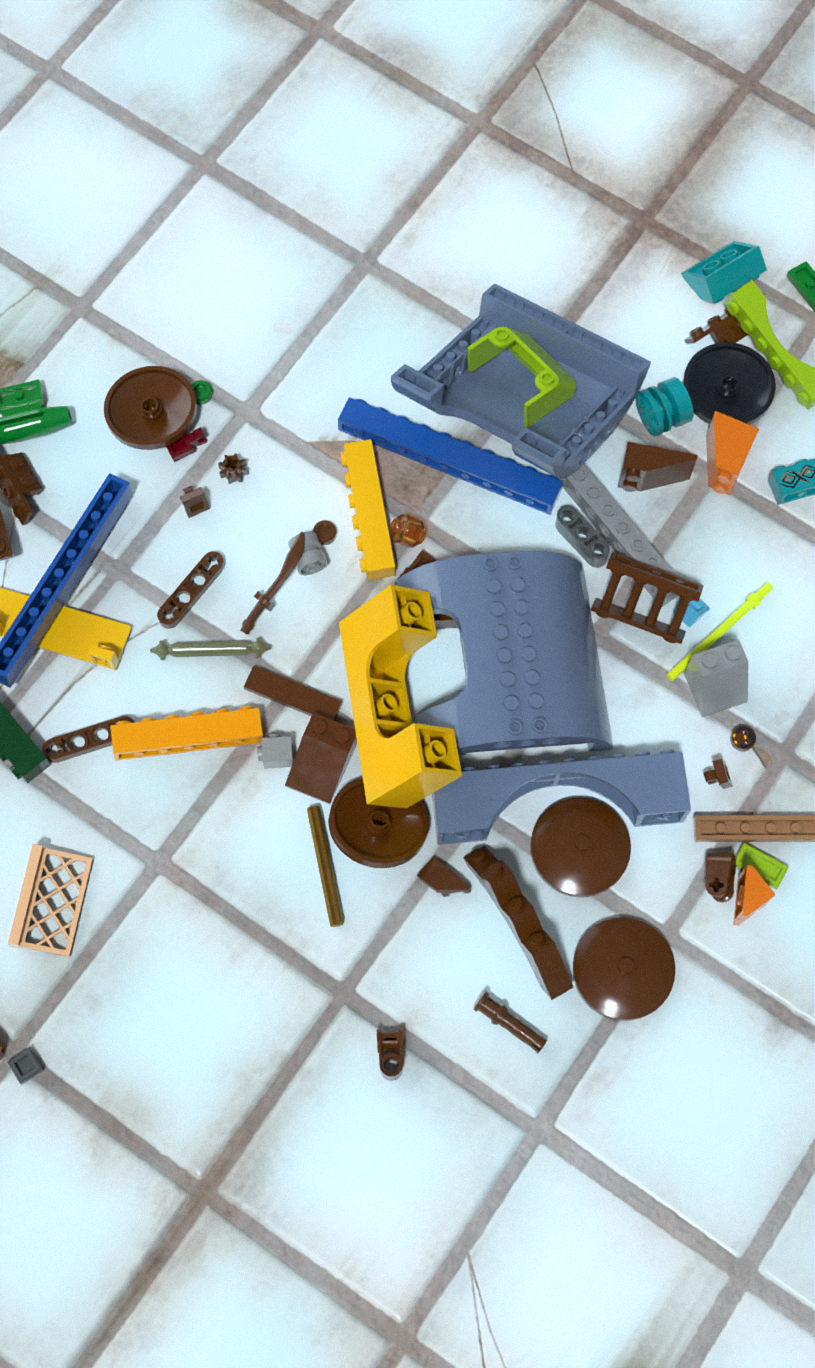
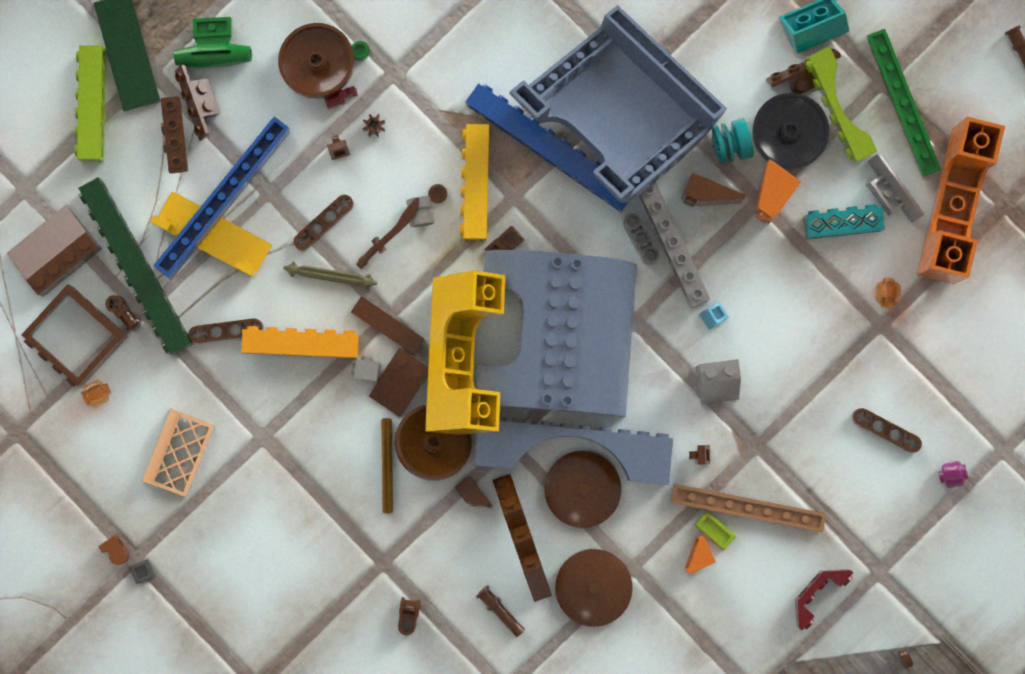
camera: 15 degrees right, 15 degrees up
clear orange head [390,514,426,548] -> none
lime windscreen [467,327,576,428] -> none
reddish brown fence [591,552,704,644] -> none
neon yellow bar [666,582,773,682] -> none
reddish brown piece [705,853,736,903] -> none
reddish brown tile [730,726,756,752] -> none

